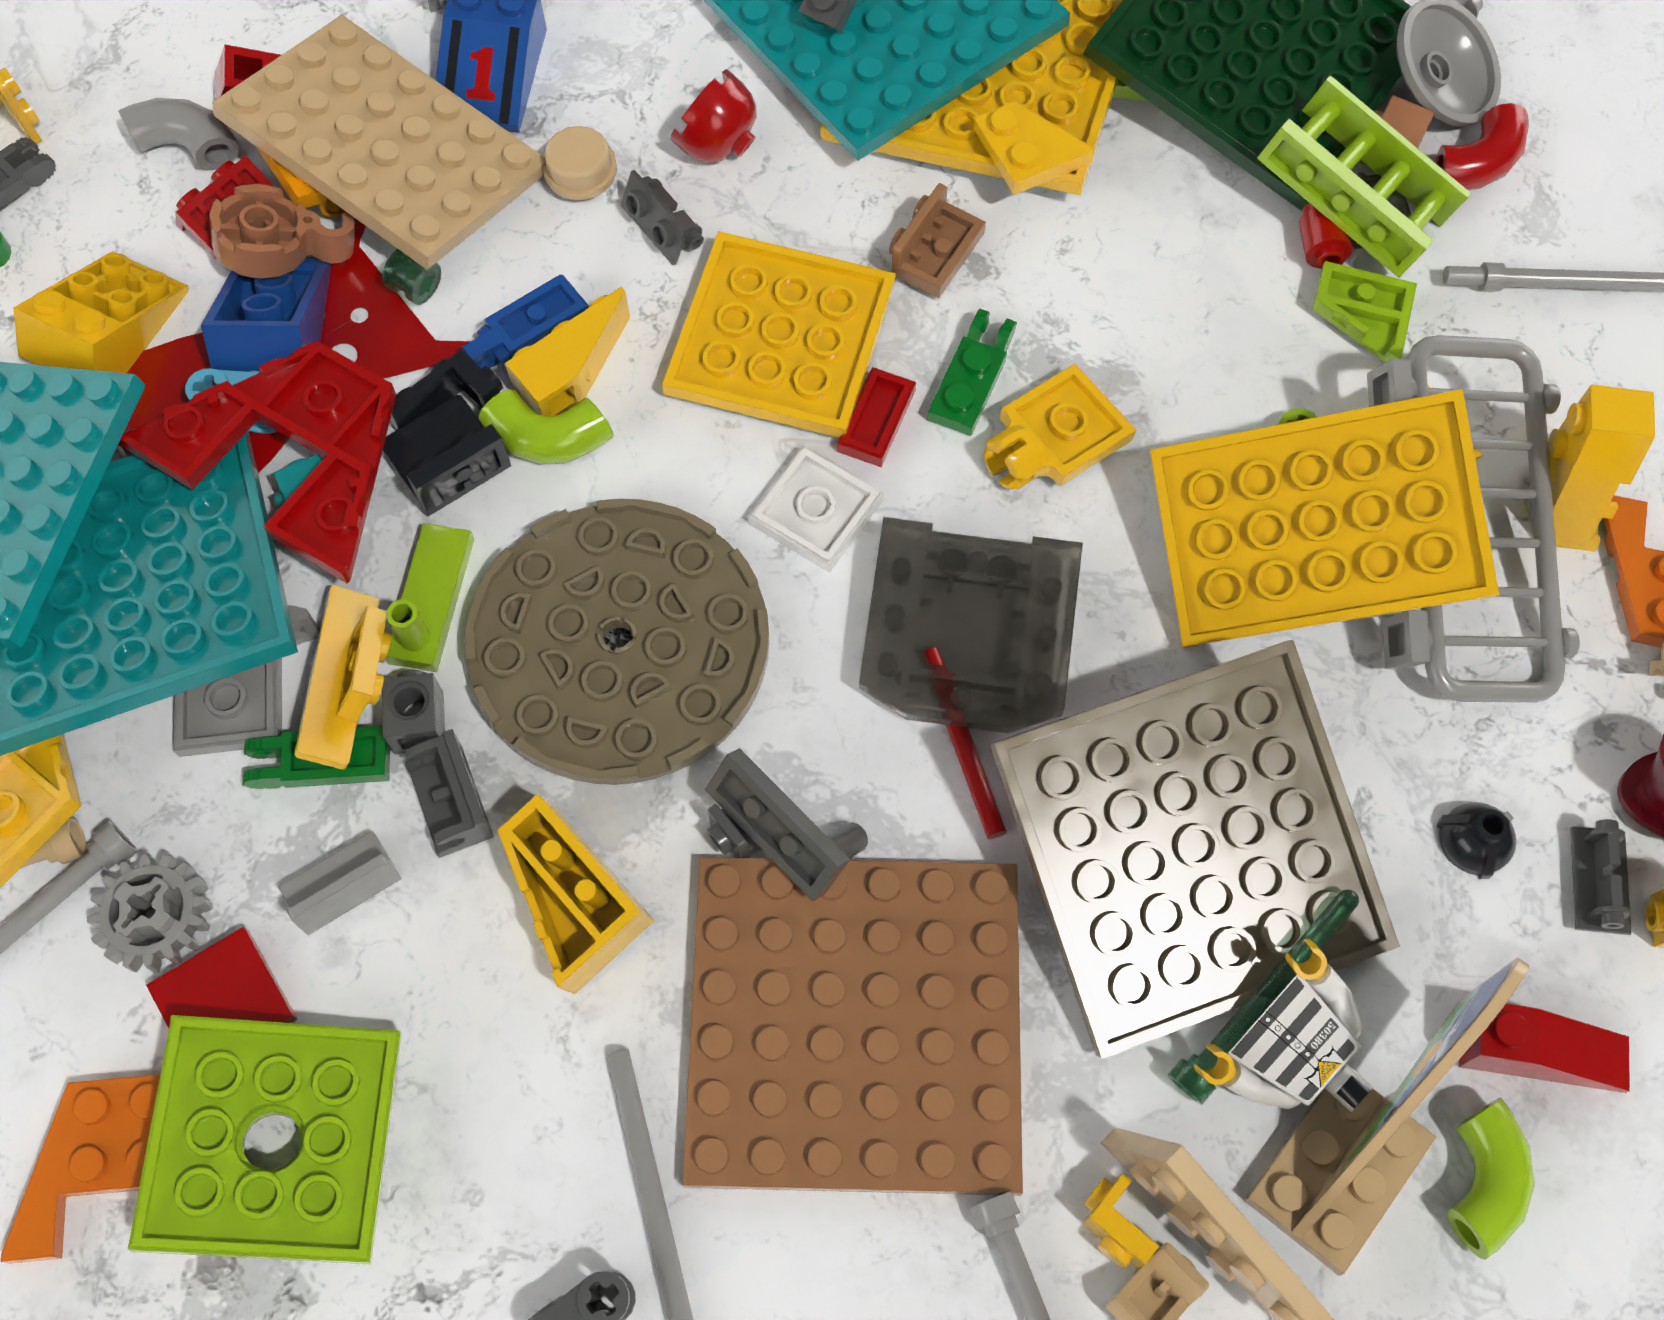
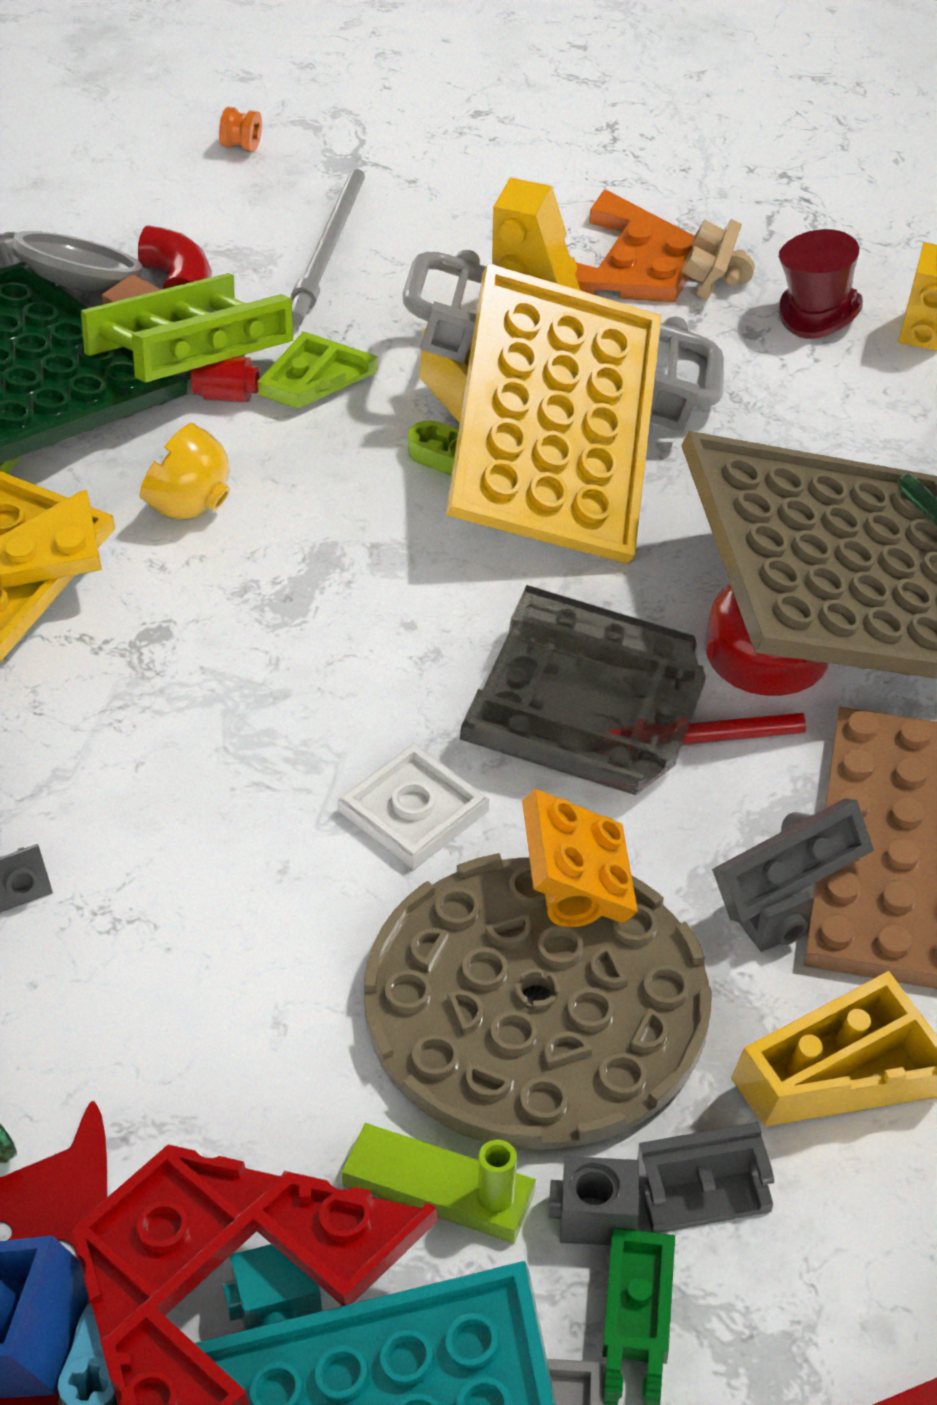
camera: 80 degrees left, 20 degrees down
light grey panel [278,831,402,935] -> none
yellow bracket [294,585,391,769] -> none
black bracket [383,395,511,516] -> none
black bracket [391,349,503,430] -> none
blue hinge [462,274,589,368] -> none
lime cylinder [479,389,614,464] -> none
yellow slope [505,287,630,416] -> none
yellow plate [662,231,896,438] -> none
red tile [837,367,916,468] -> none
medium nougat bracket [889,183,986,299] -> none
green hinge [927,308,1017,436] -> none
yellow plate [983,364,1137,490] -> none
black piece [1436,802,1516,879] -> none
dark grey hinge [1570,819,1631,935] -> none
none -> yellow cylinder [139,423,230,520]
none -> light orange plate [522,788,638,927]

